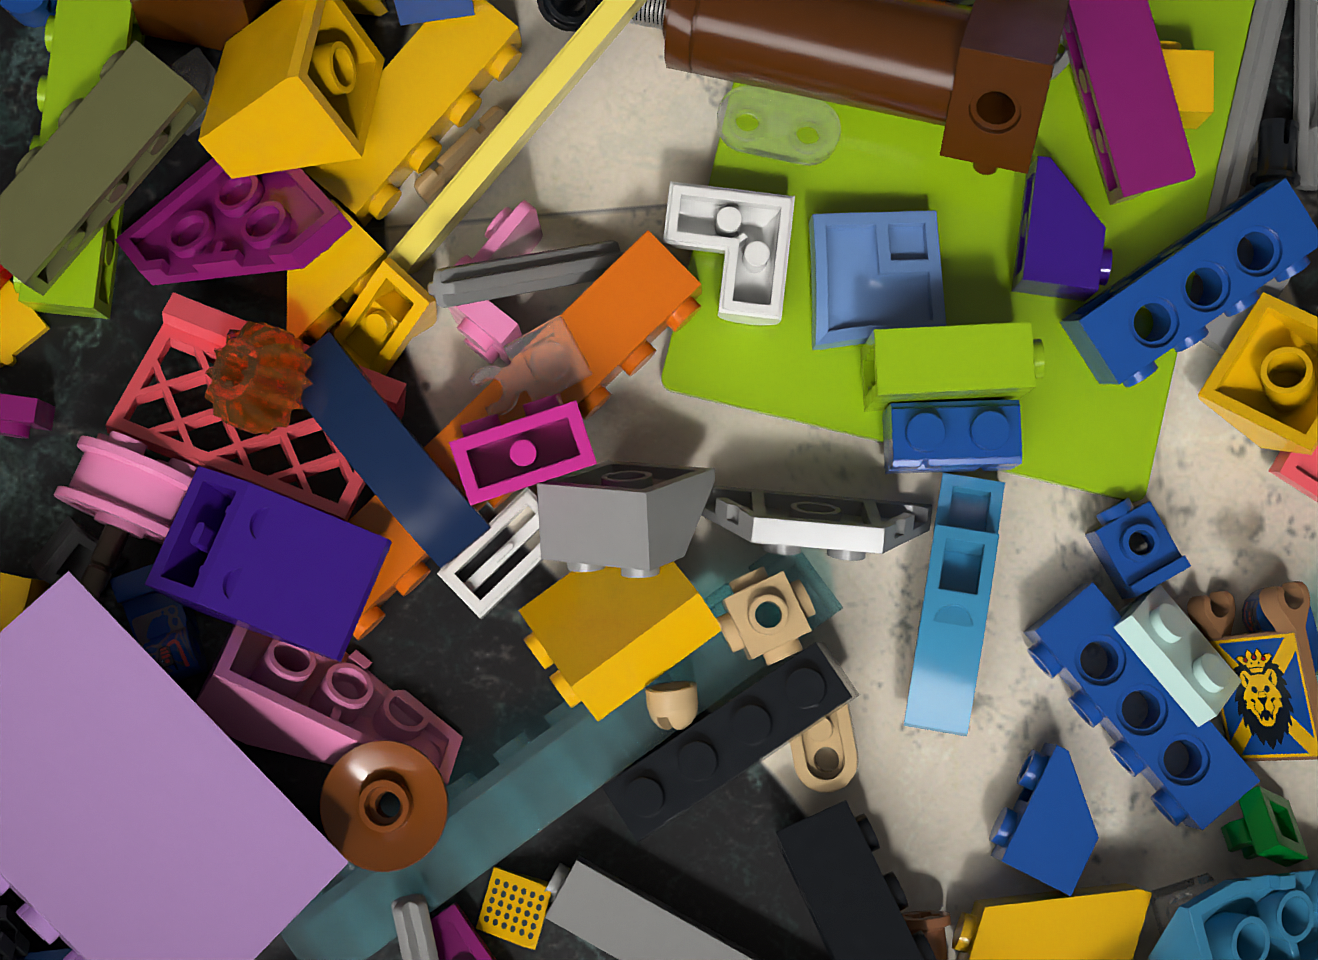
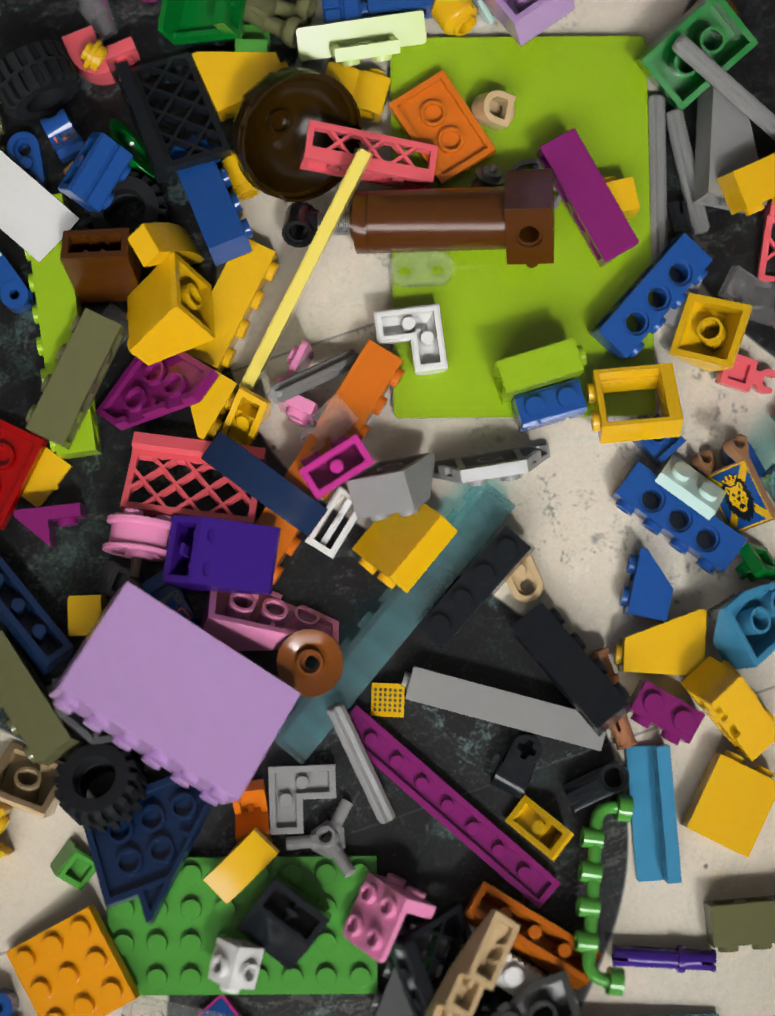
camera: 10 degrees left, 0 degrees up
clear orange gear [205,321,313,435] -> none
tan axle [414,105,507,206] -> none
tan hinge [645,681,699,730] -> none
tan brick [716,566,816,666] -> none
medium blue plate [809,211,946,350] -> none
dark azure slope [903,473,1005,737] -> none
dark purple slope [1011,156,1113,301] -> none
none -> yellow window [586,363,684,444]

